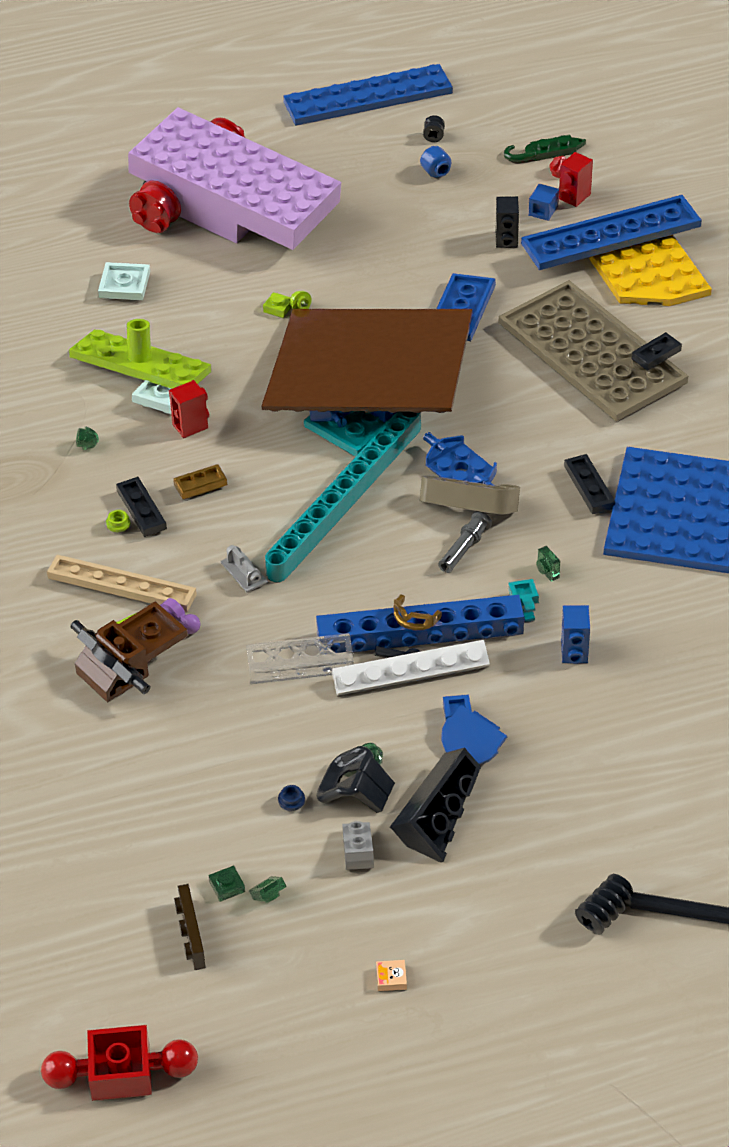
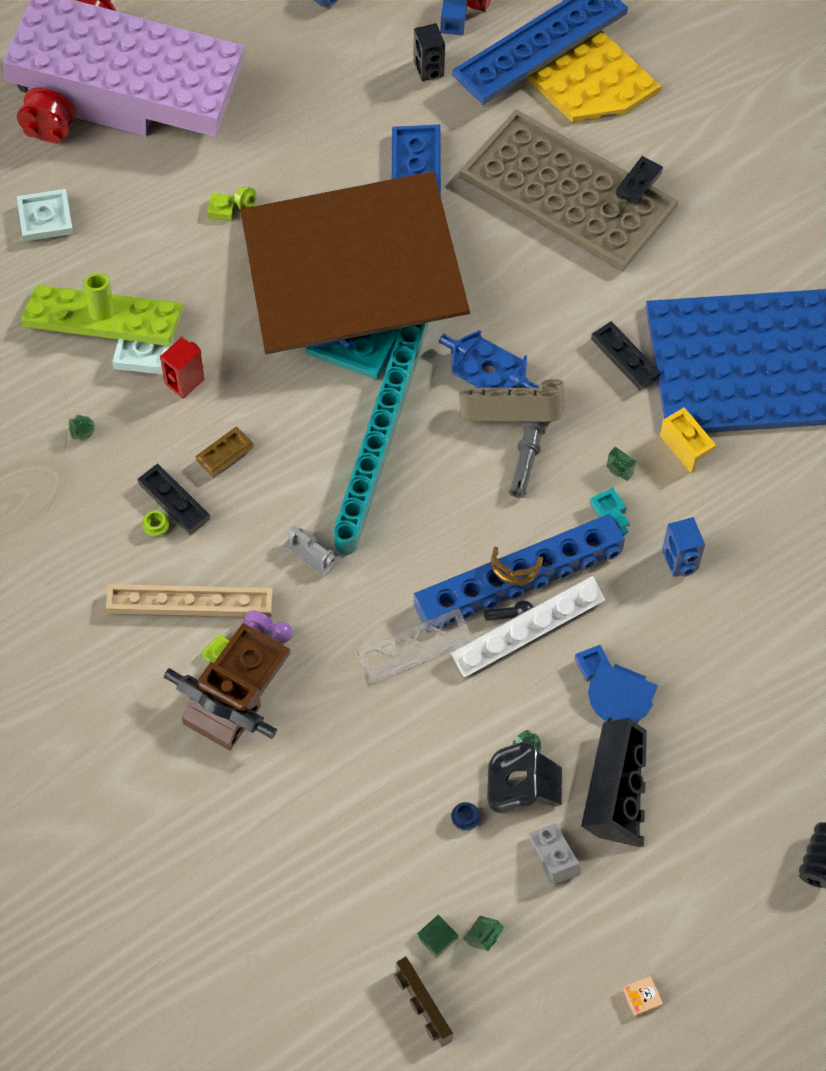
camera: 20 degrees left, 15 degrees up
none -> yellow panel [660,408,716,473]

